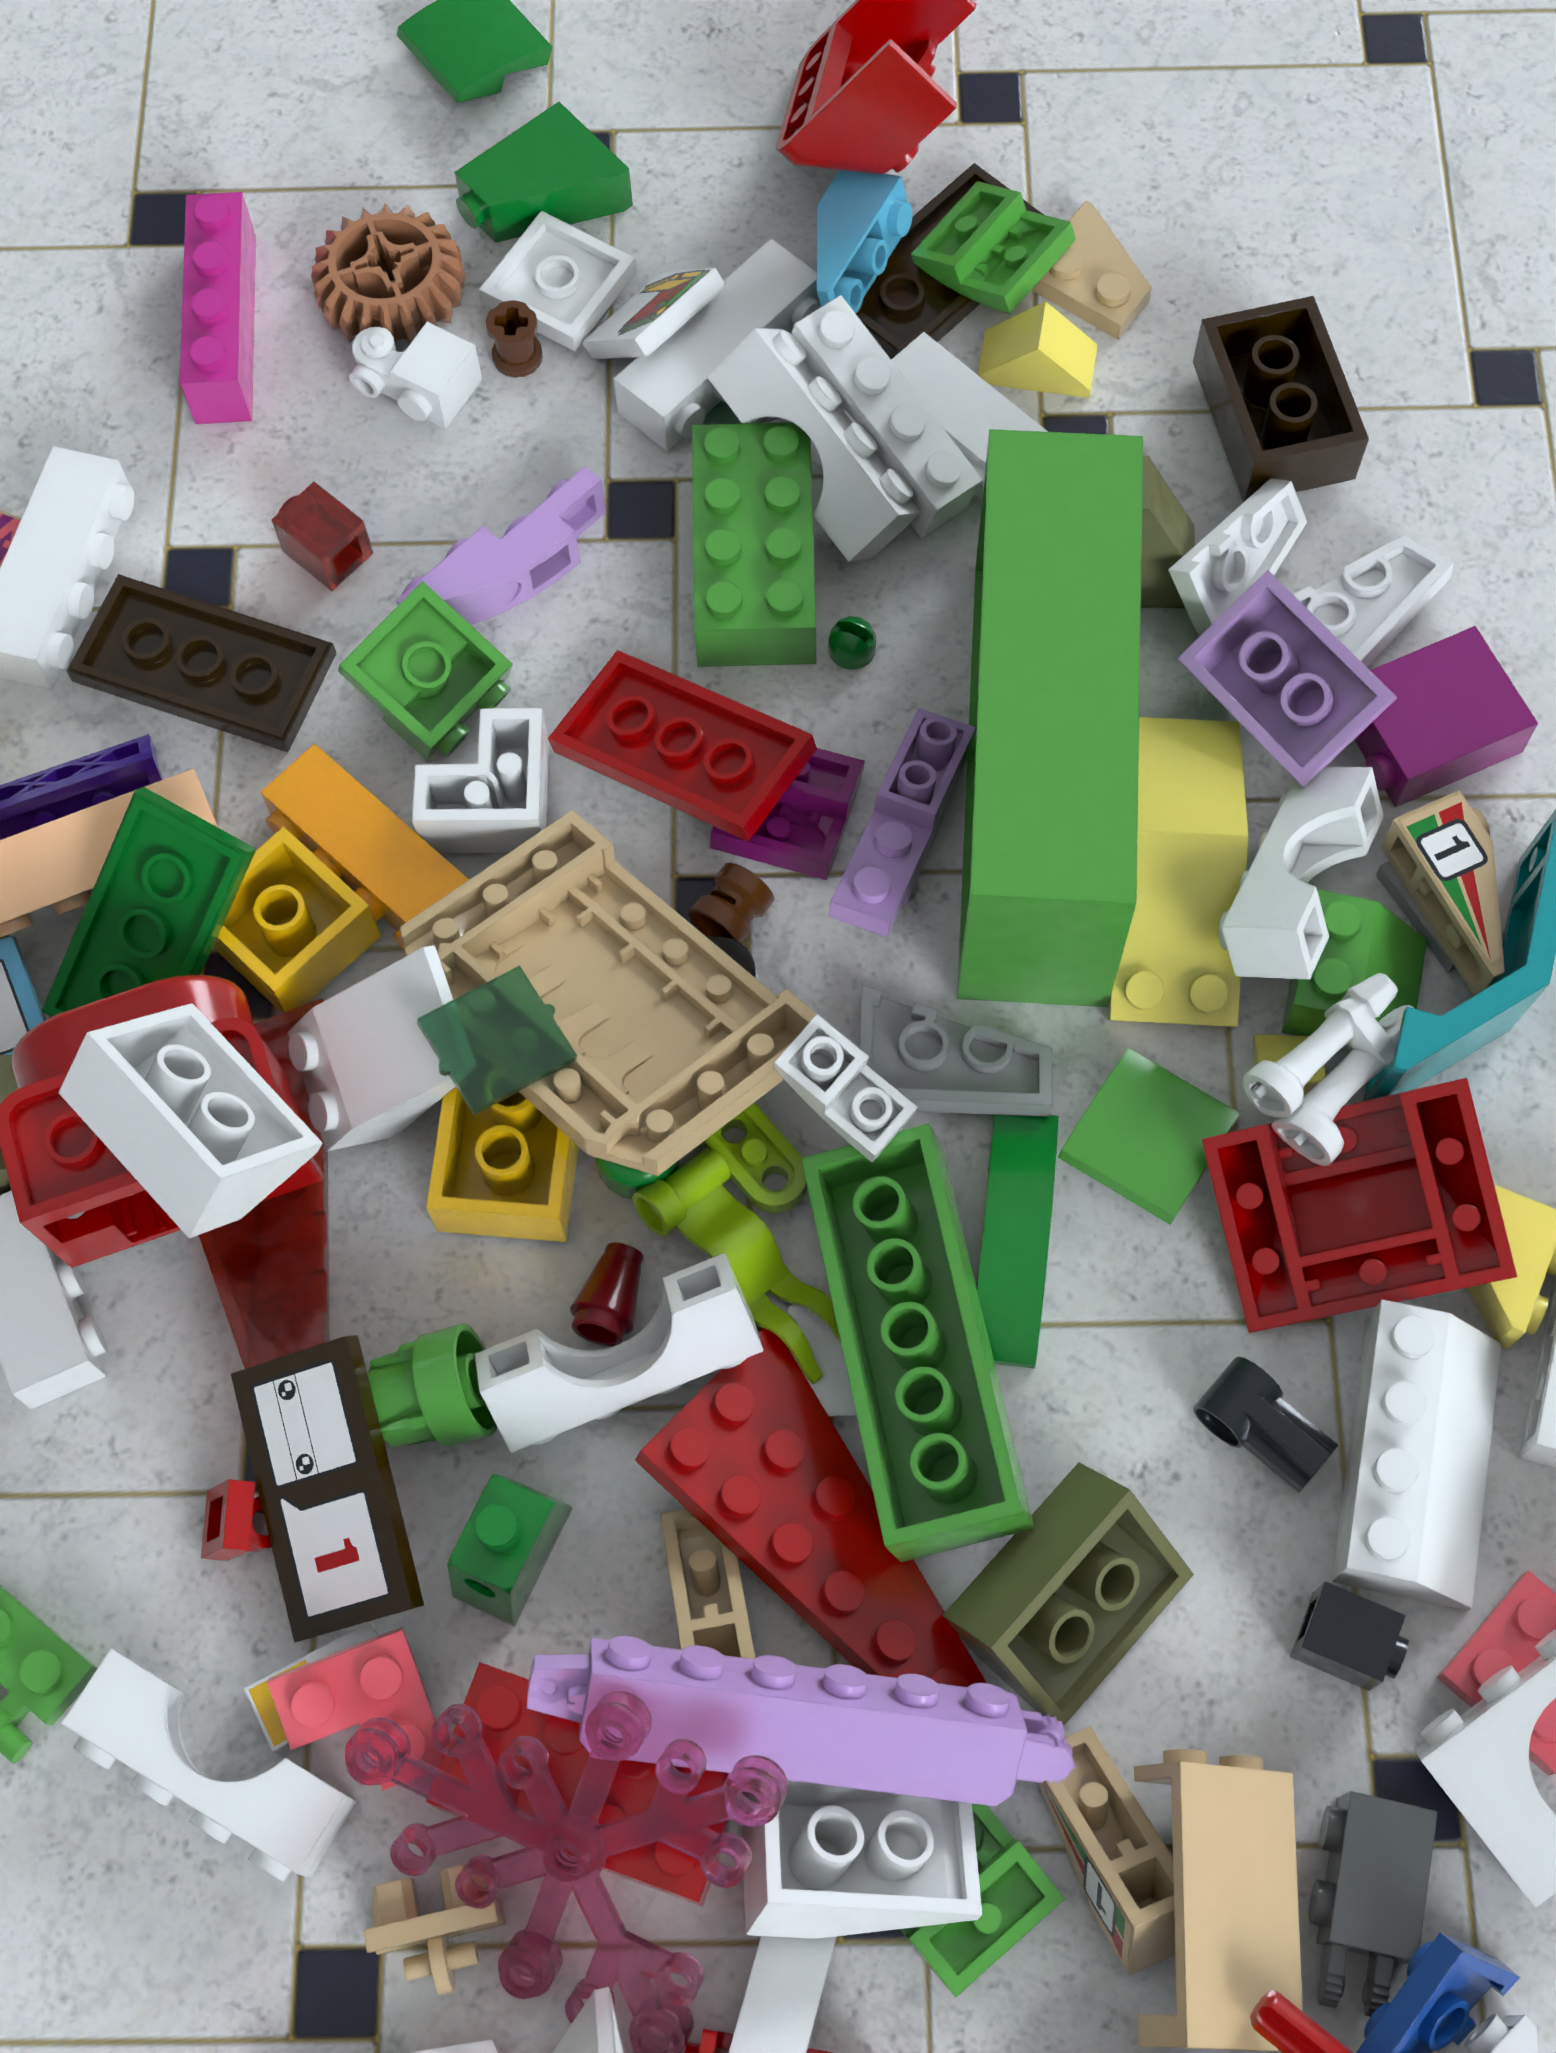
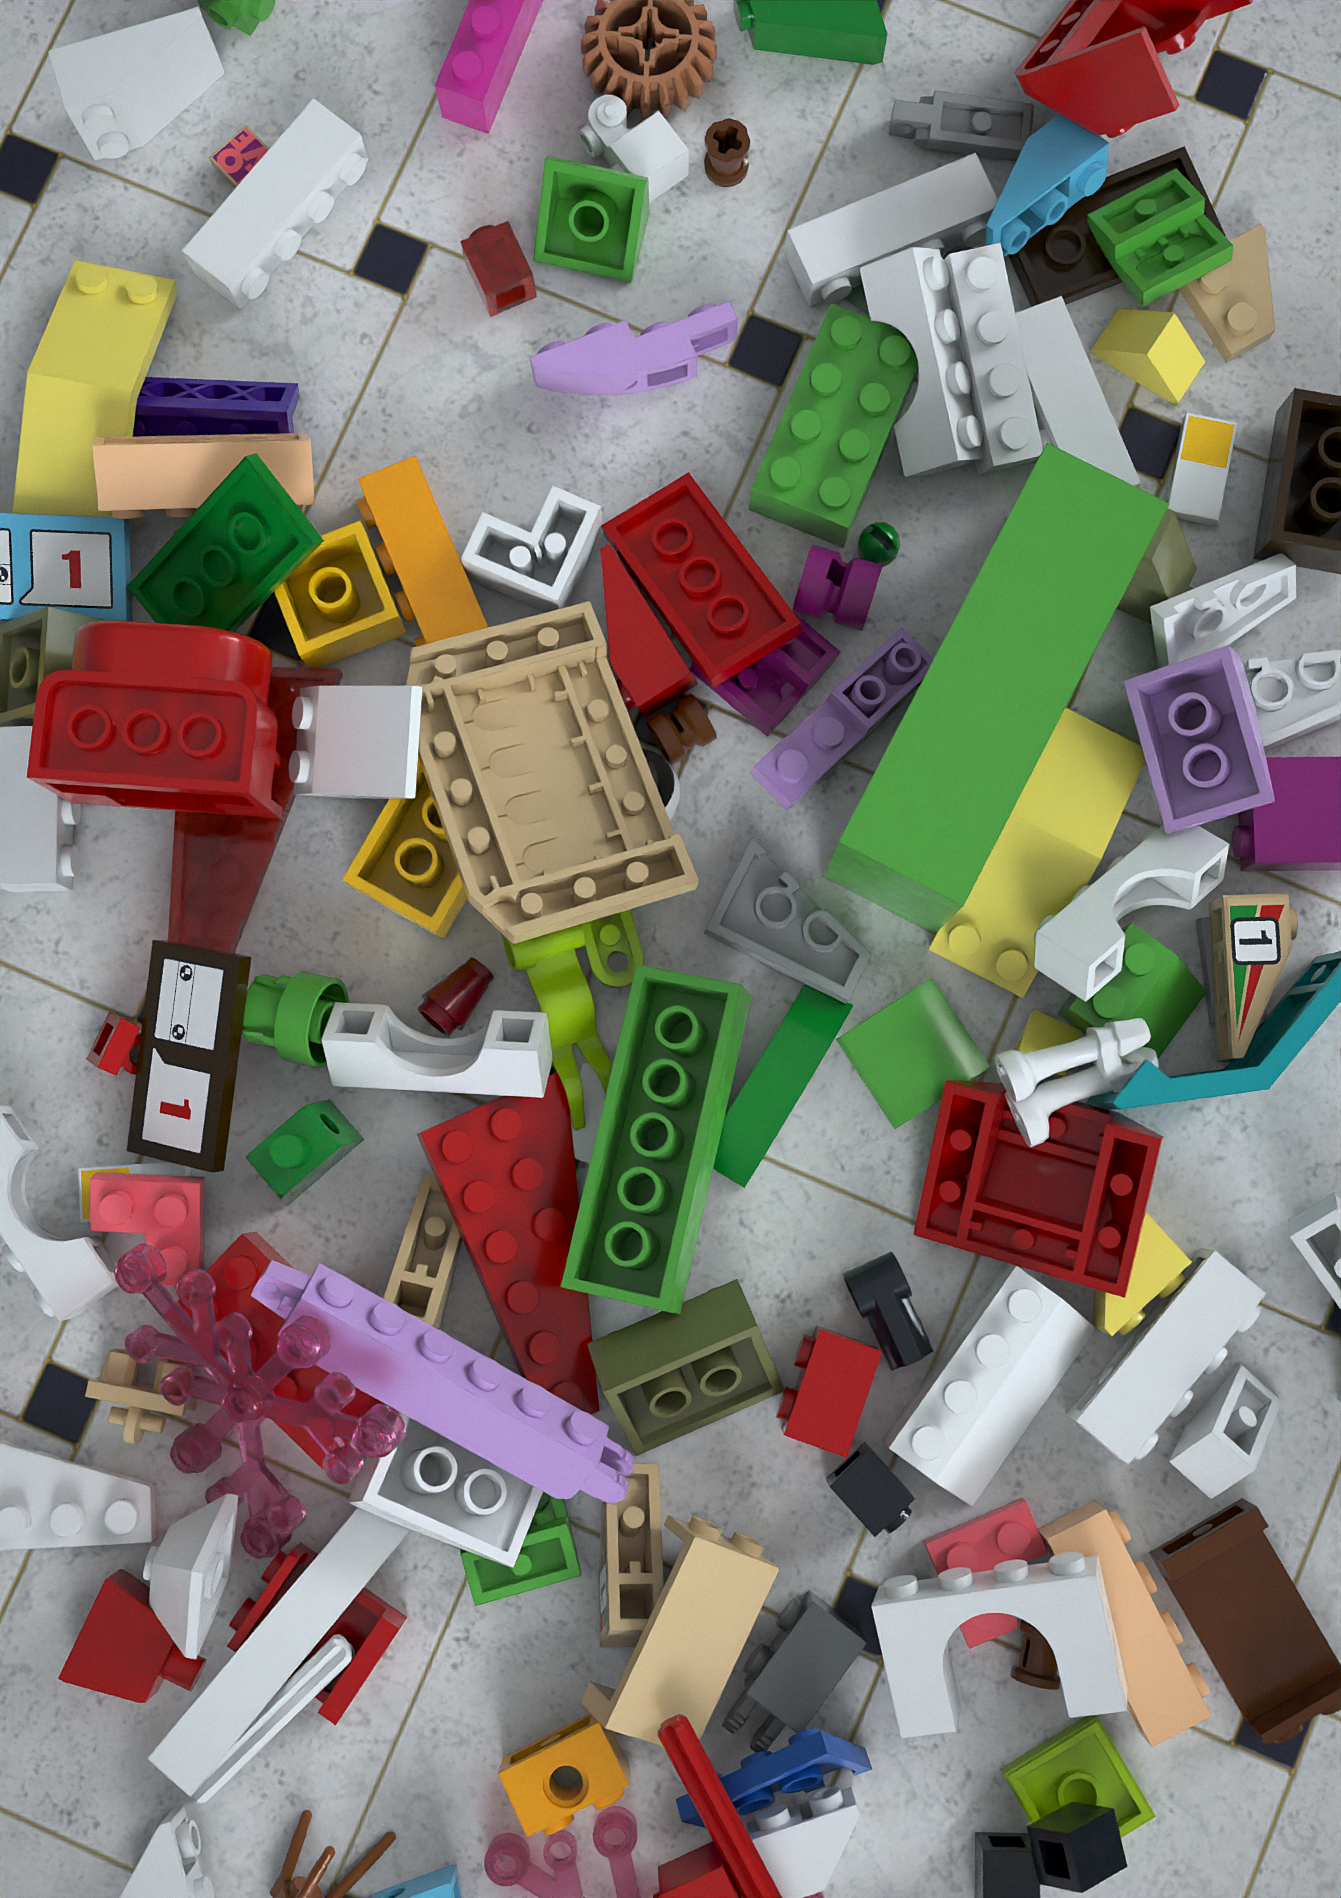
camera: 25 degrees right, 15 degrees up
white slope [58,1003,322,1238] -> none
dark brown tile [67,574,337,753] -> none
bright green plate [338,581,513,761] -> none
clear green piece [417,965,577,1115] -> none
white plate [479,211,637,351] -> none
white tile [581,267,726,359] -> none
white slope [773,1014,918,1163] -> none
none -> bright green slope [533,155,650,282]
none -> red slope [600,543,699,718]
none -> red brick [776,1325,882,1458]
none -> magenta wheel [793,544,883,631]
none -> light grey hinge [889,90,1035,161]
none -> white tile [1166,413,1237,526]

